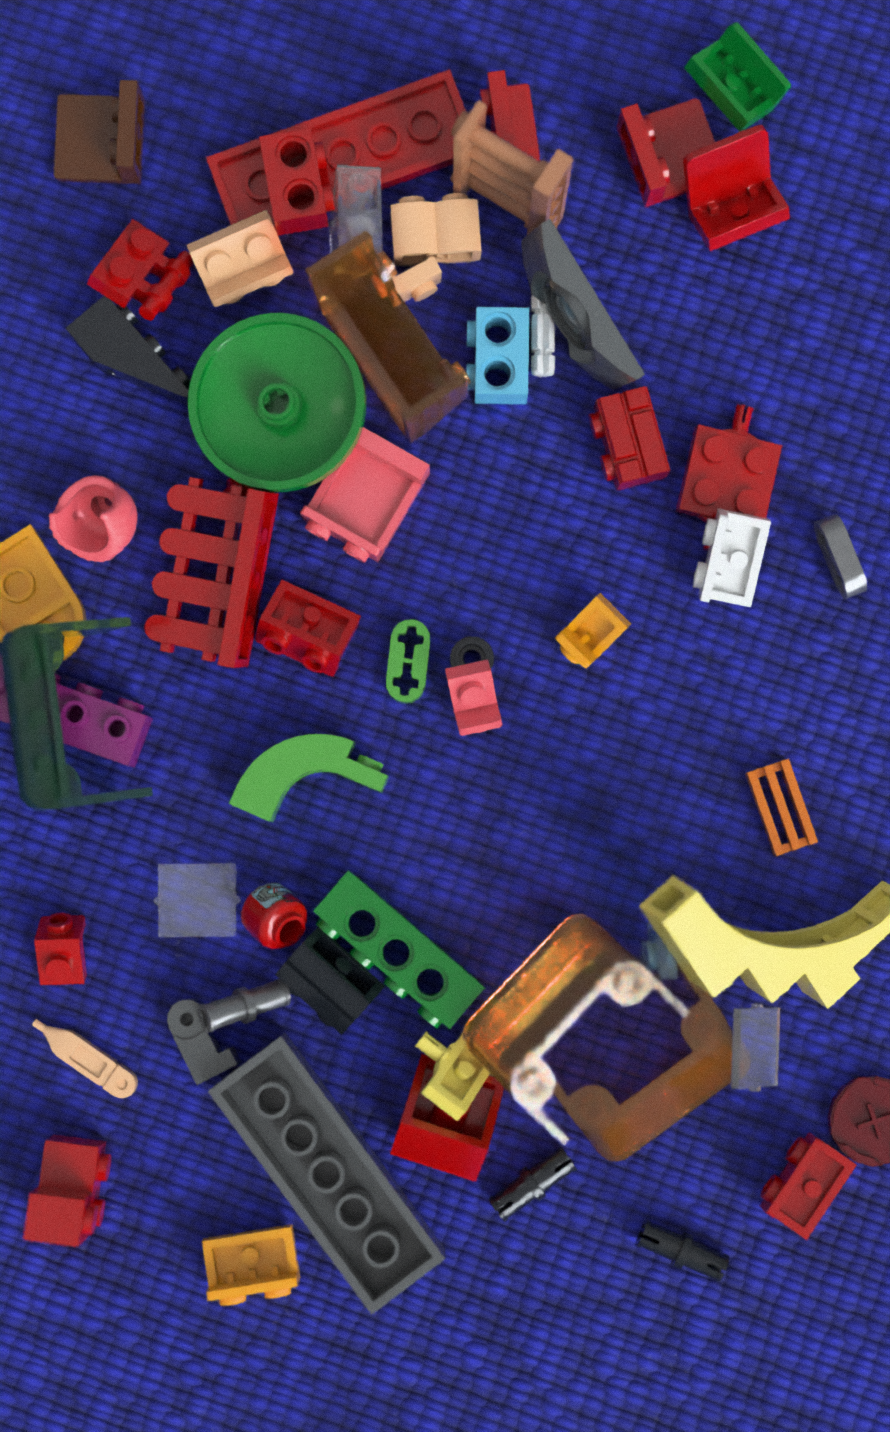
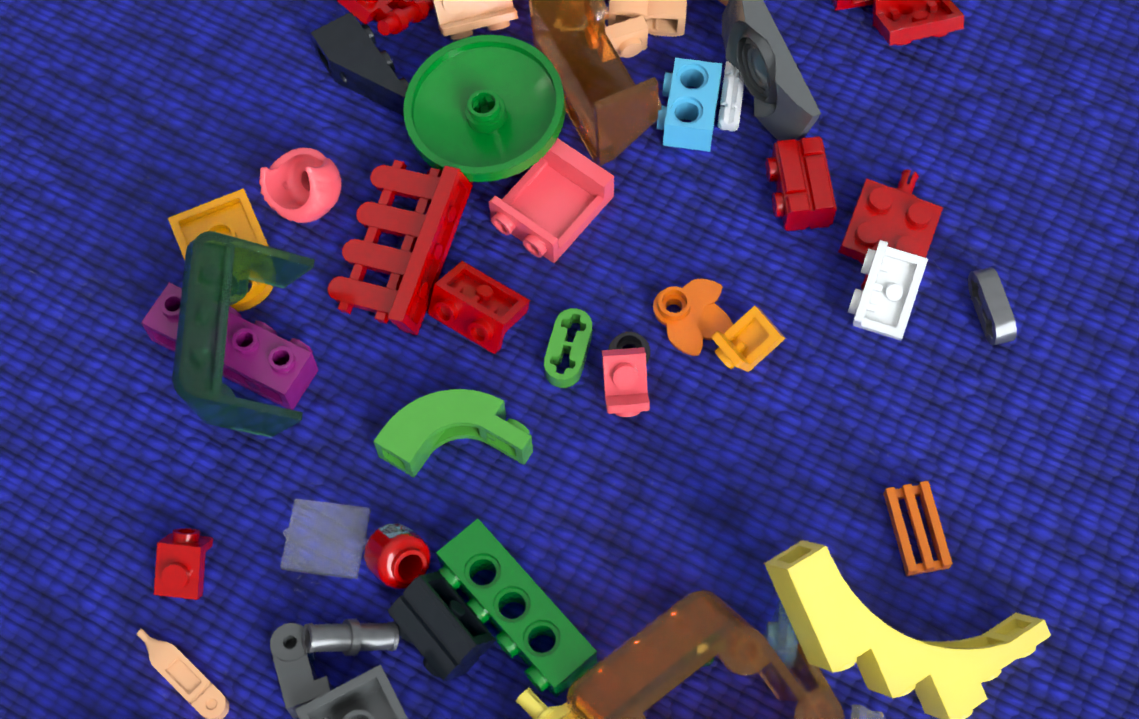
camera: 10 degrees right, 20 degrees down
none -> orange plate [653,279,733,356]

